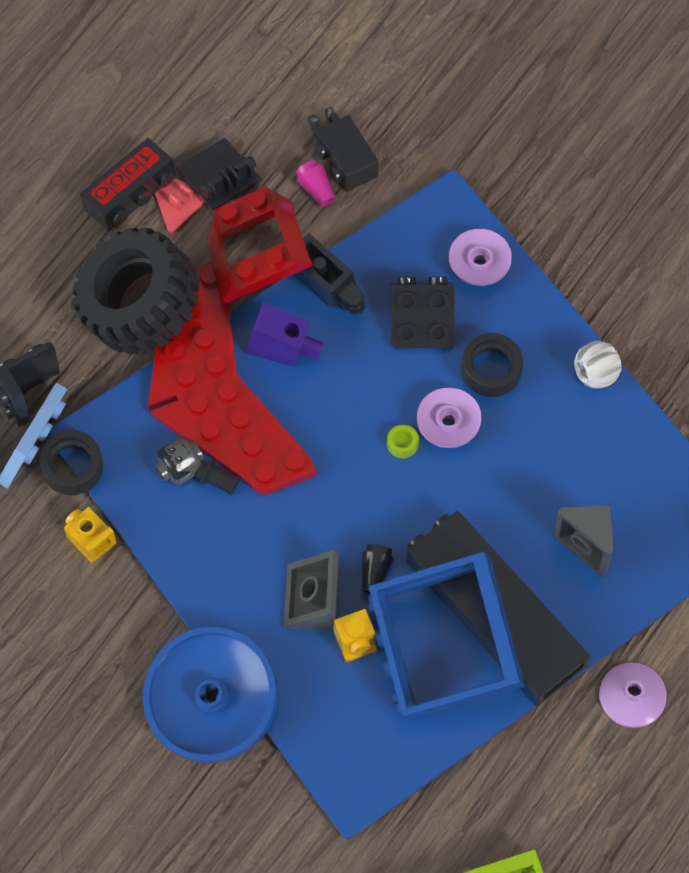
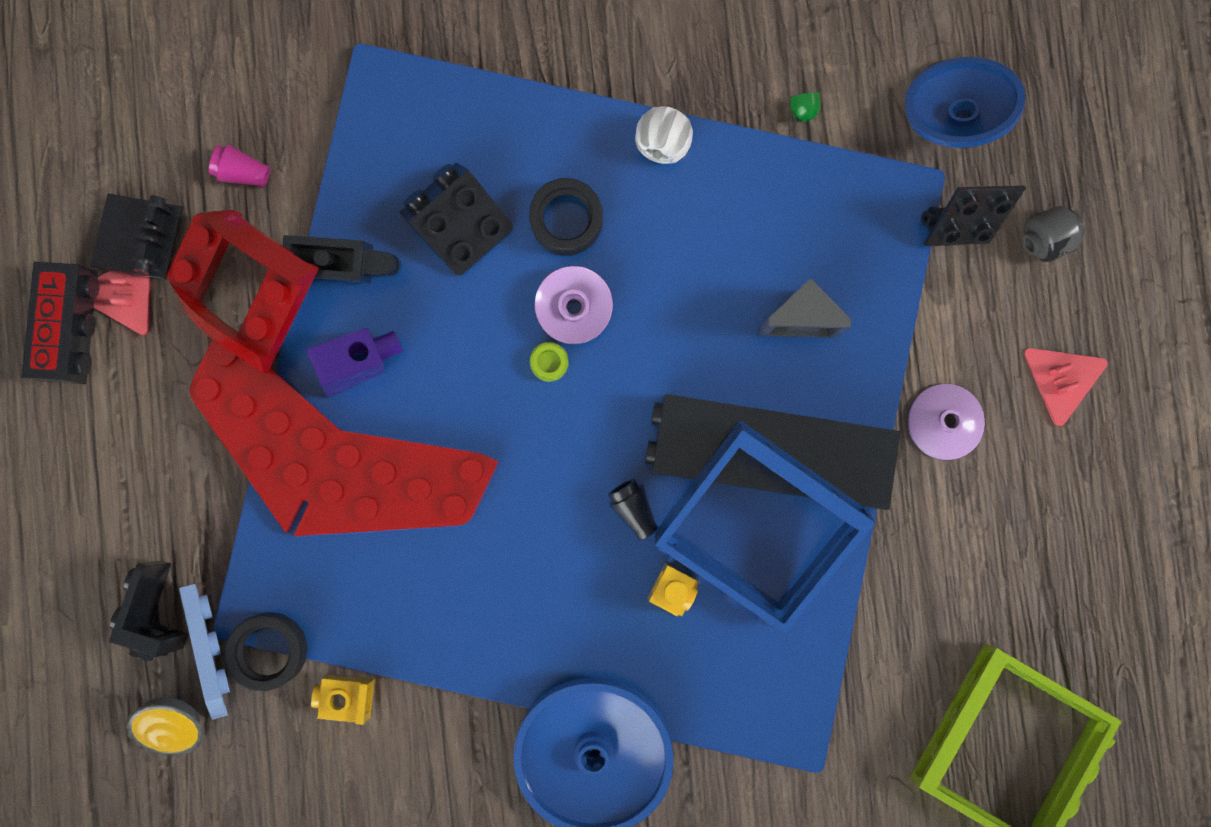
camera: 45 degrees left, 20 degrees up
black tyre [73,227,199,354] -> none
dark grey head [154,437,205,486] -> none
black pin [196,461,240,495] -> none
dark grey slope [284,550,339,631] -> none
black hinge [308,107,379,192] -> none
lavender dish [449,229,512,286] -> none

